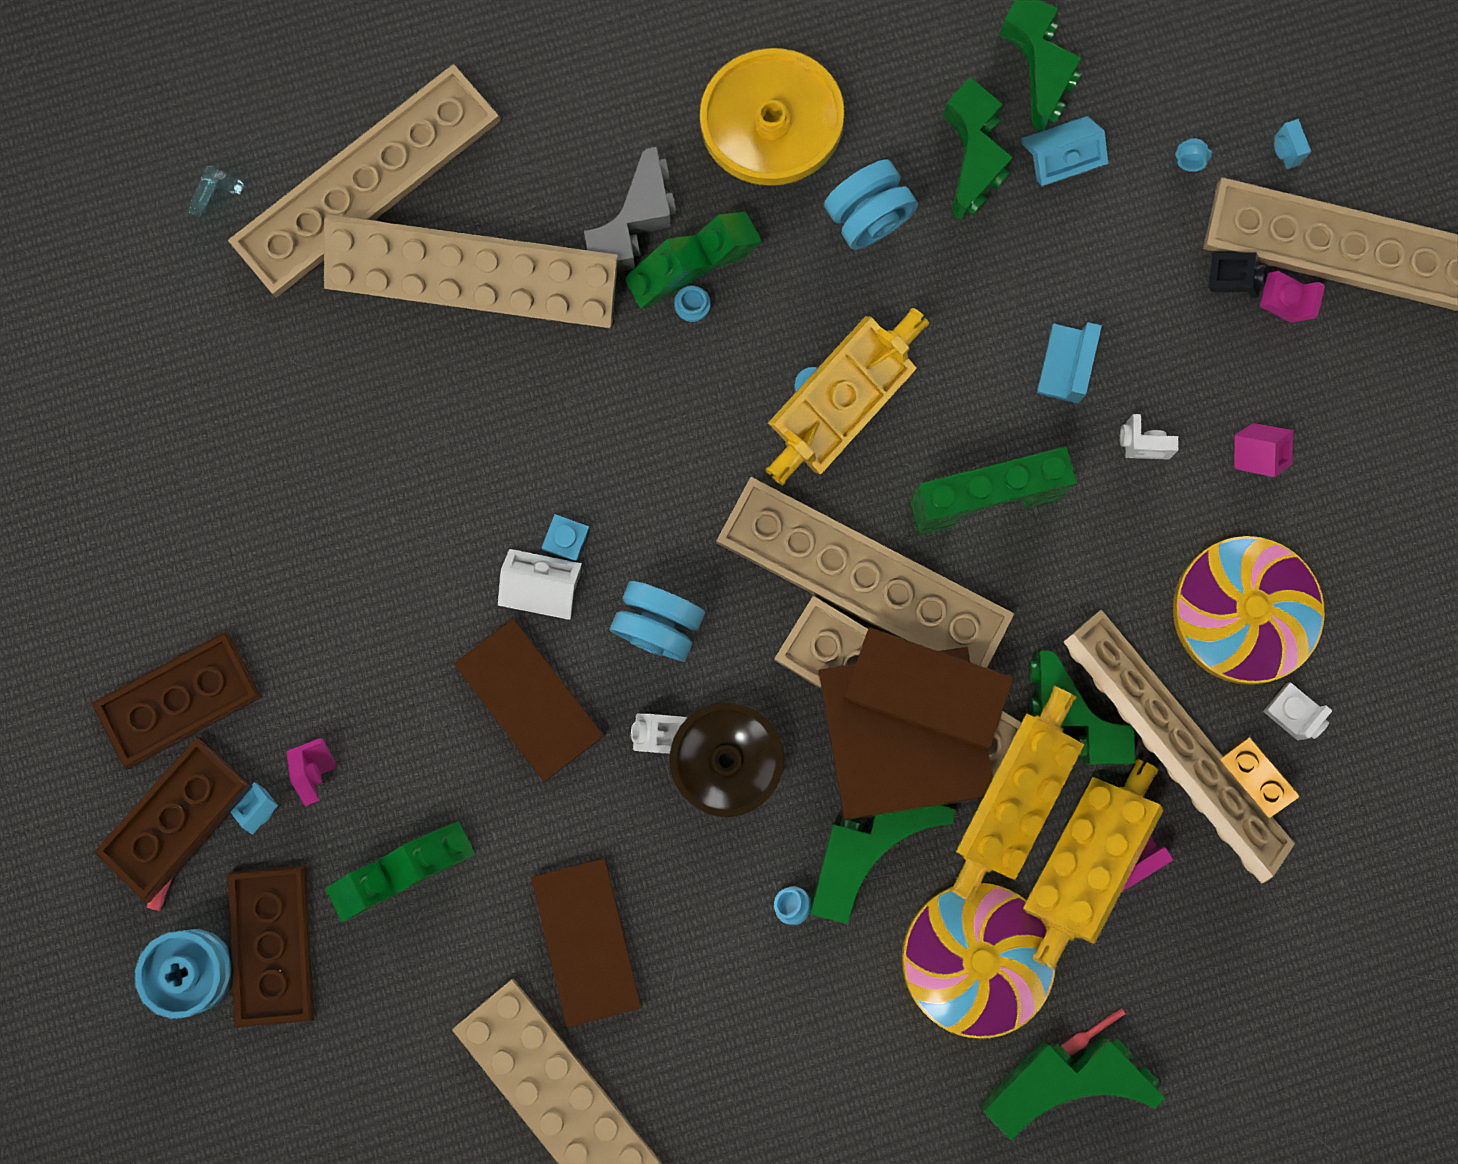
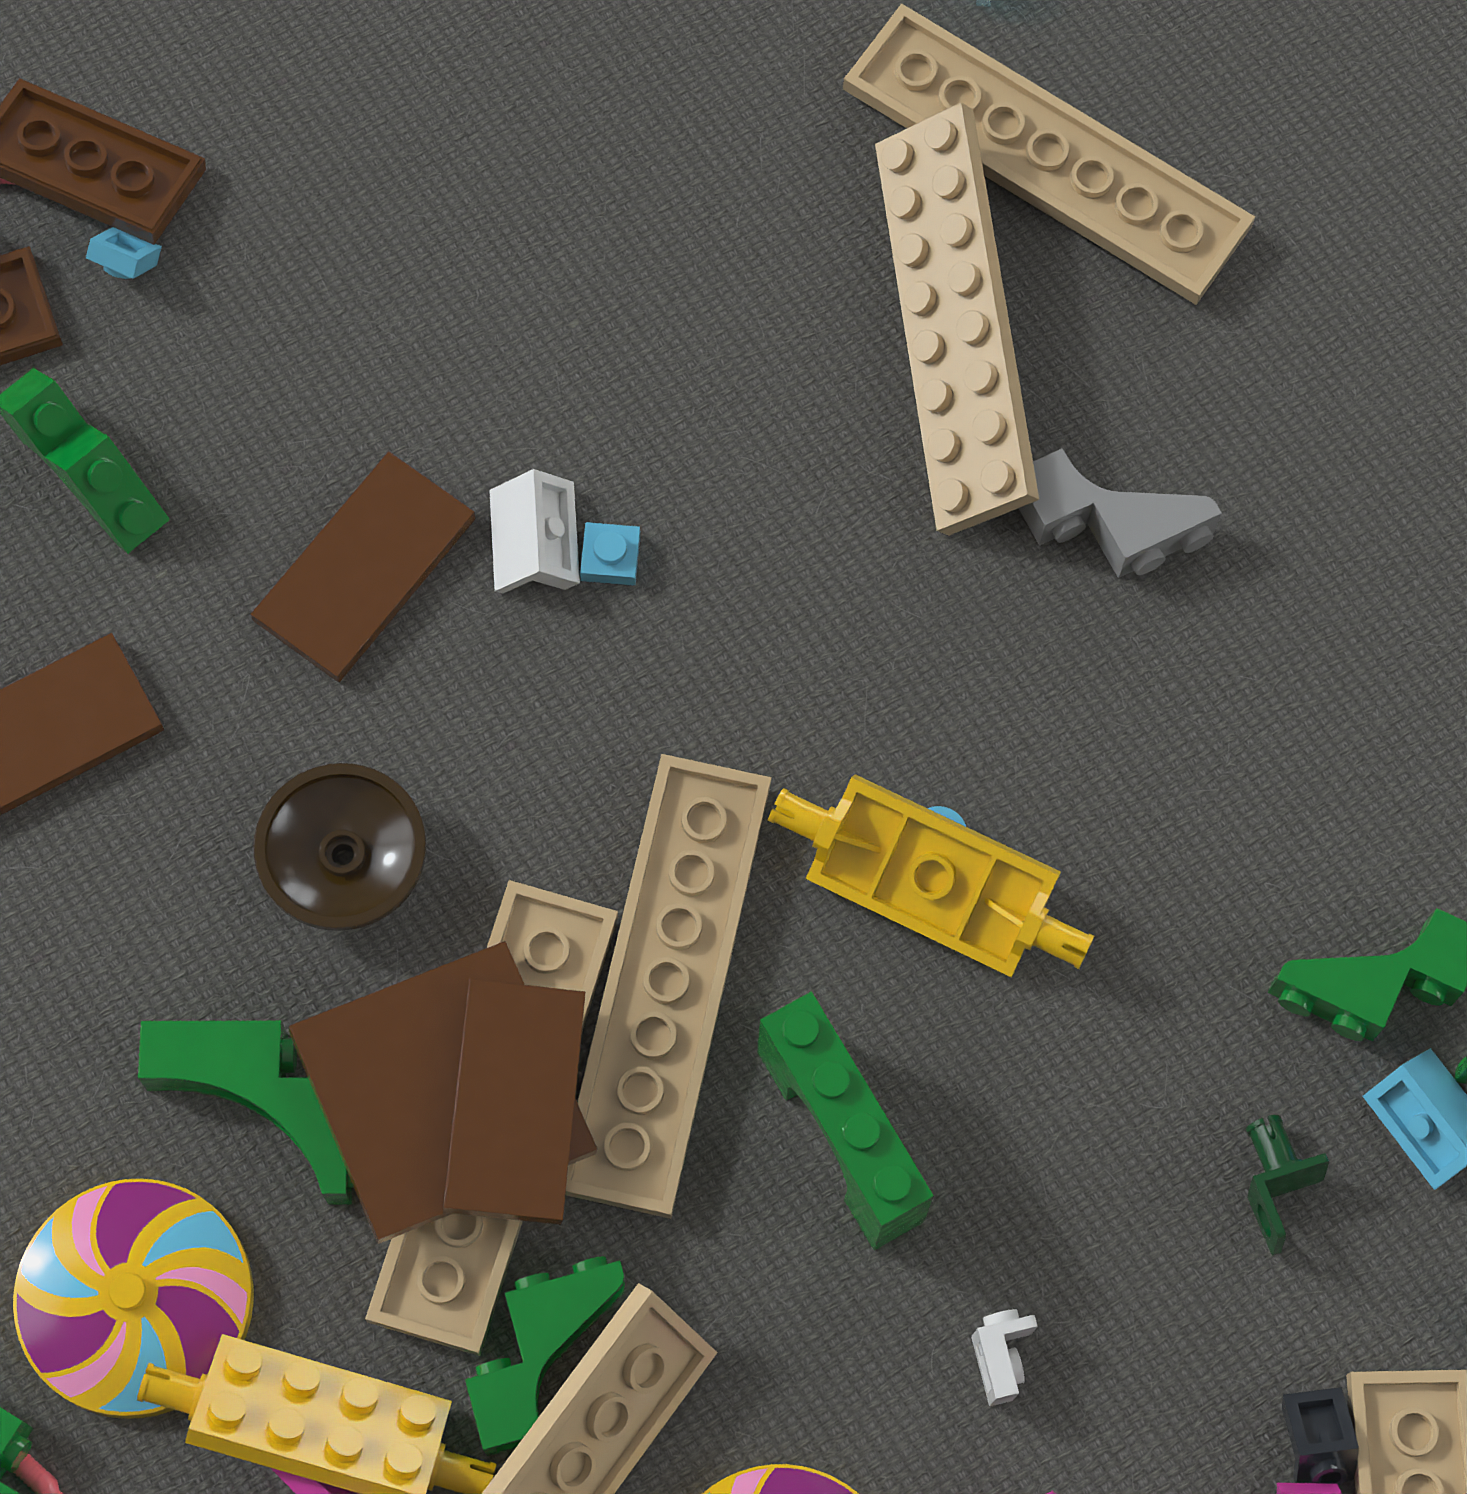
camera: 75 degrees right, 10 degrees down
reddish brown tile [91,632,262,770] -> none
dark pink bracket [286,738,336,806] -> none
medium azure wheel [609,581,705,662] -> none
green arch [624,211,762,309] -> none
white bracket [631,714,688,754] -> none
medium azure plate [674,285,710,322] -> none
yellow dish [700,48,844,185] -> none
medium azure plate [774,886,811,925] -> none
medium azure wheel [824,159,919,250] -> none
yellow plate [950,686,1084,902] -> none
medium azure panel [1037,322,1102,404] -> none
none -> dark green bracket [1246,1115,1330,1256]

